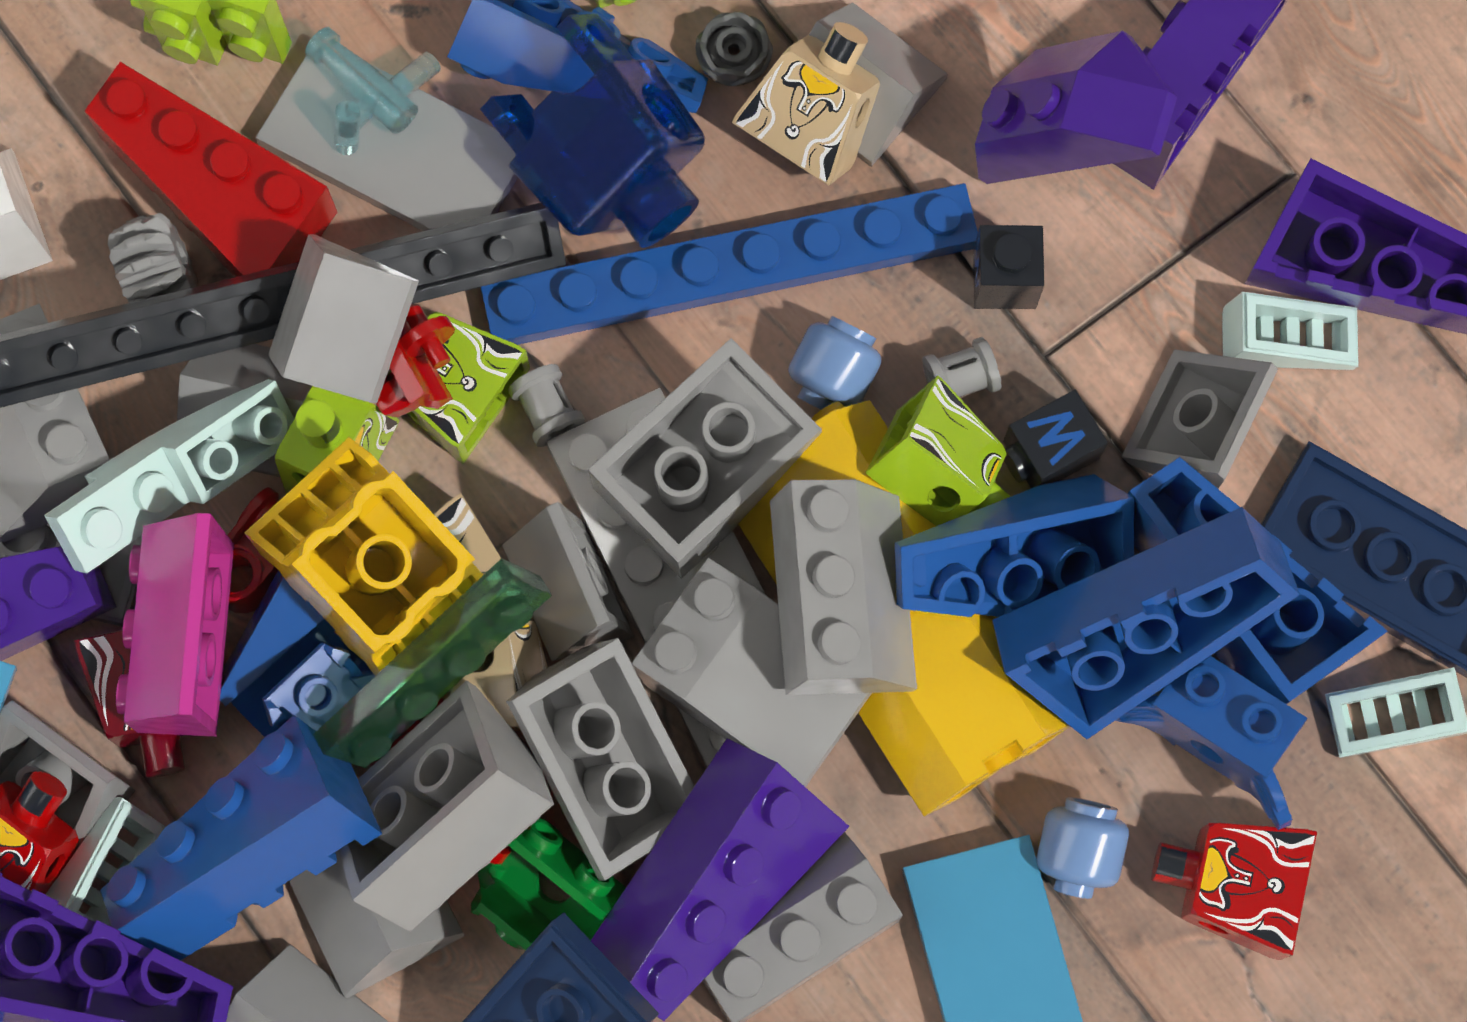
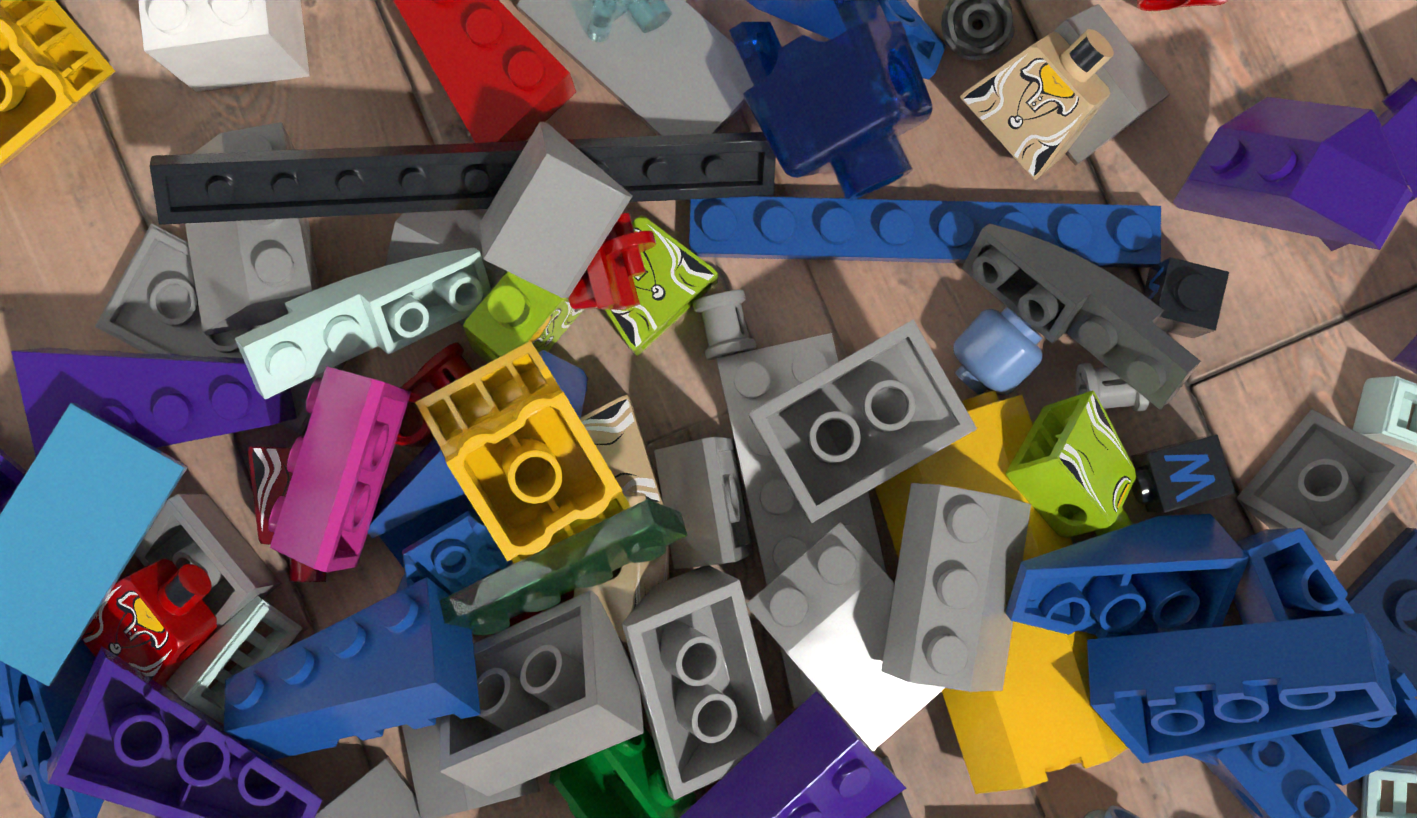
camera: 20 degrees right, 10 degrees up
light grey gear [107,213,198,303] -> none
none -> dark grey slope [962,223,1201,410]

